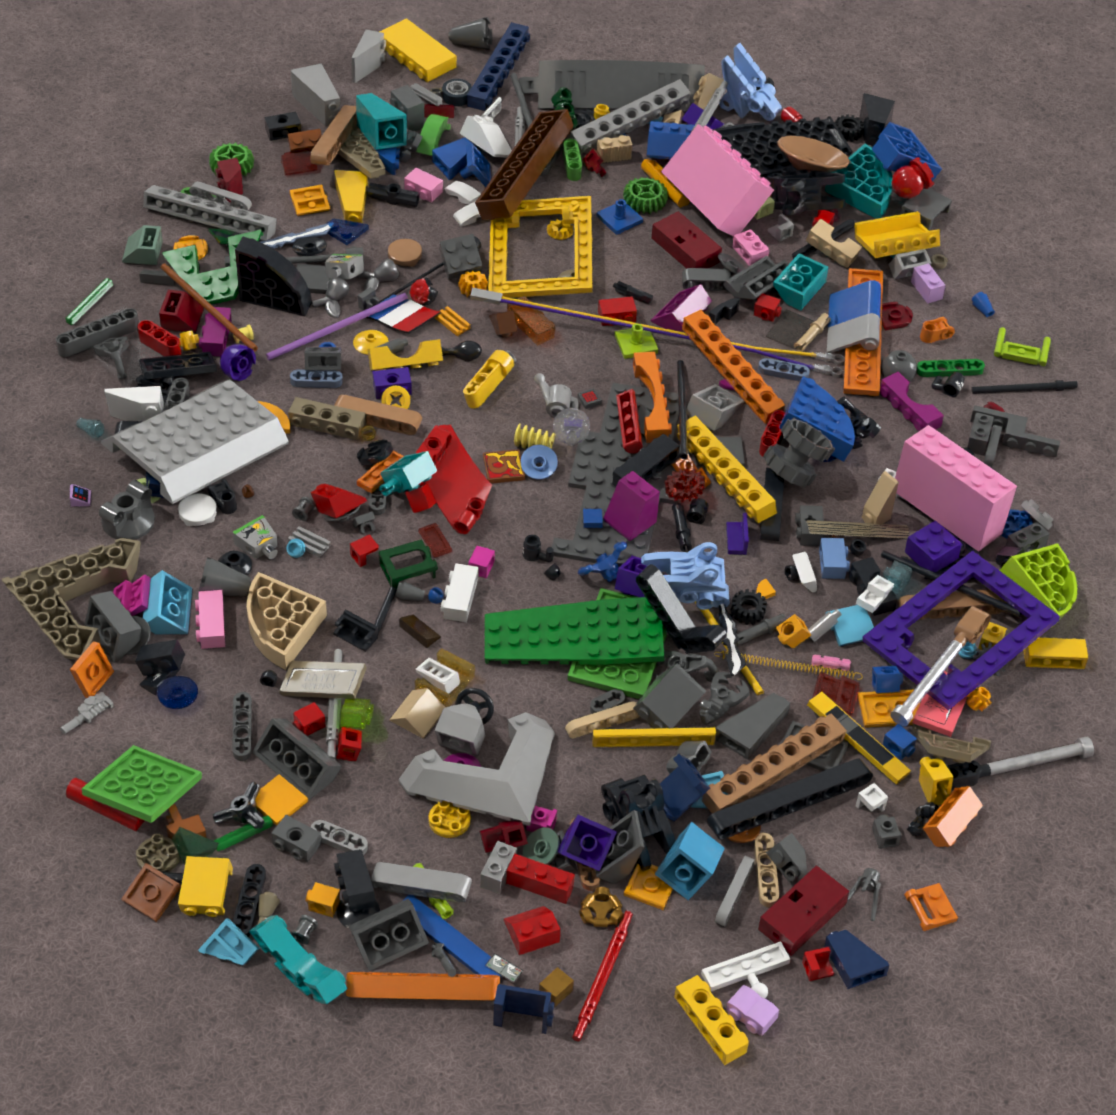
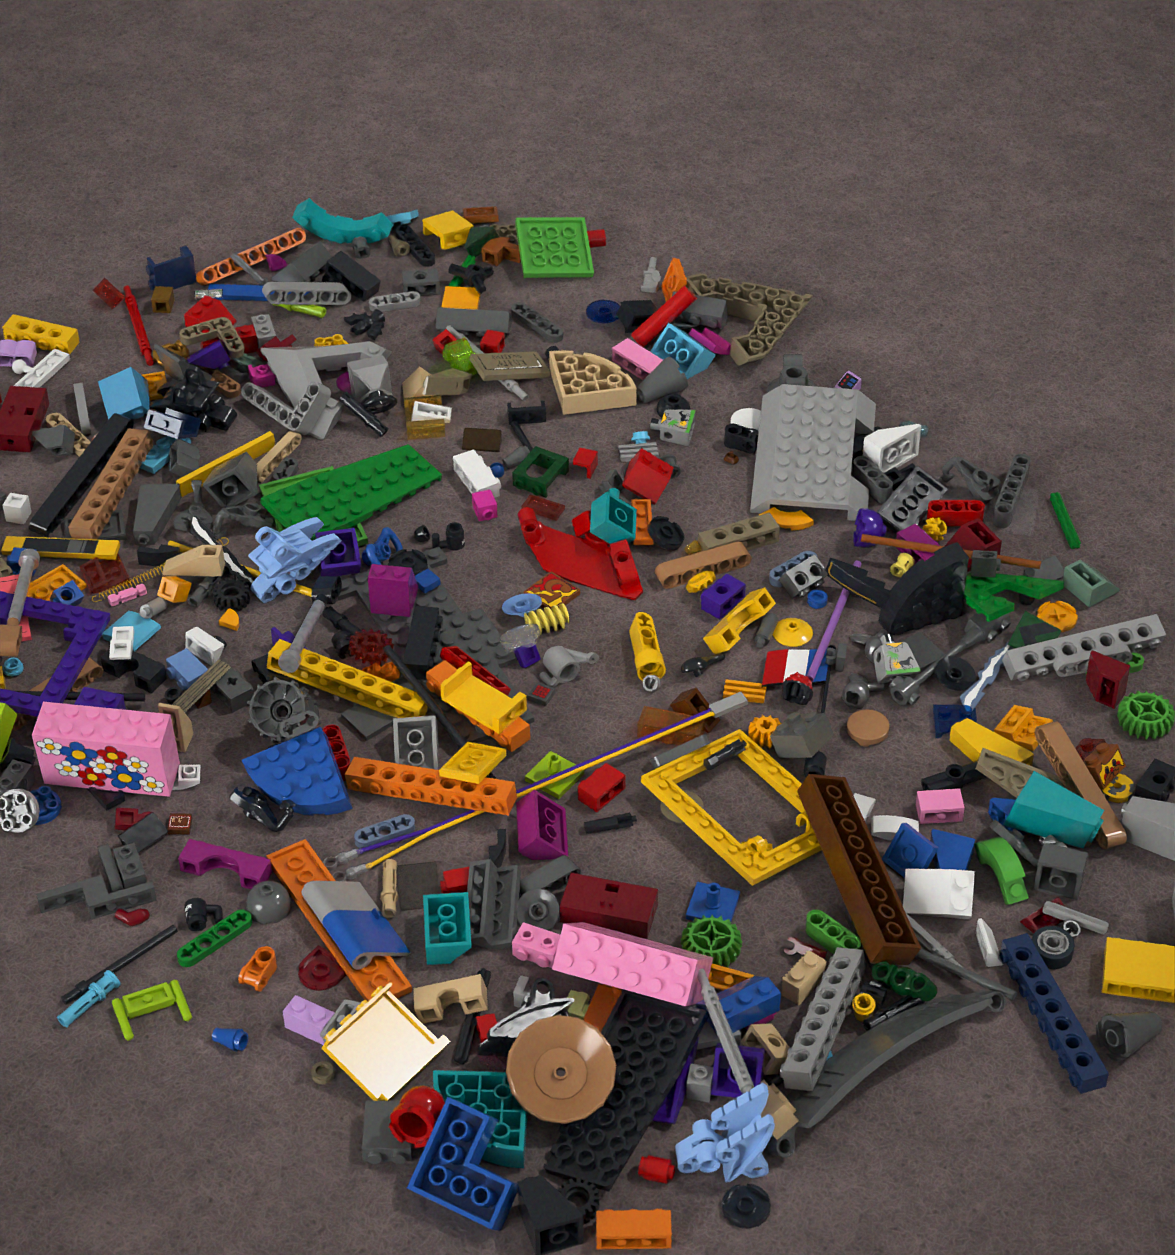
camera: 145 degrees right, 5 degrees down
light orange brick [305,882,340,918] -> none
black beam [636,564,727,654] -> none
clear light blue brick [883,561,913,595] -> none
none -> medium azure pin [57,970,121,1028]
none -> clear red brick [92,278,125,309]
none -> black slope [137,544,181,566]
none -> tan slope [162,545,225,577]
none -> dark tan beam [179,317,244,358]
none -> light grey beam [241,381,331,435]
none -> magenta tile [265,254,288,272]
none -> flat silver piece [278,576,342,673]
none -> dark grey beam [279,710,320,738]
none -> black pin [339,392,389,437]
none -> black animal [344,309,385,340]
none -> black tile [388,549,428,576]
none -> dark tan slope [423,368,472,395]
none -> yellow tile [439,742,506,784]
none -> yellow panel [441,662,527,734]
none -> orange brick [596,1209,672,1249]
none -> red brick [631,285,697,348]
none -> dark grey beam [650,734,710,769]
none -> black piece [703,739,747,770]
none -> black slope [826,557,891,608]
none -> dark grey brick [971,550,1001,578]

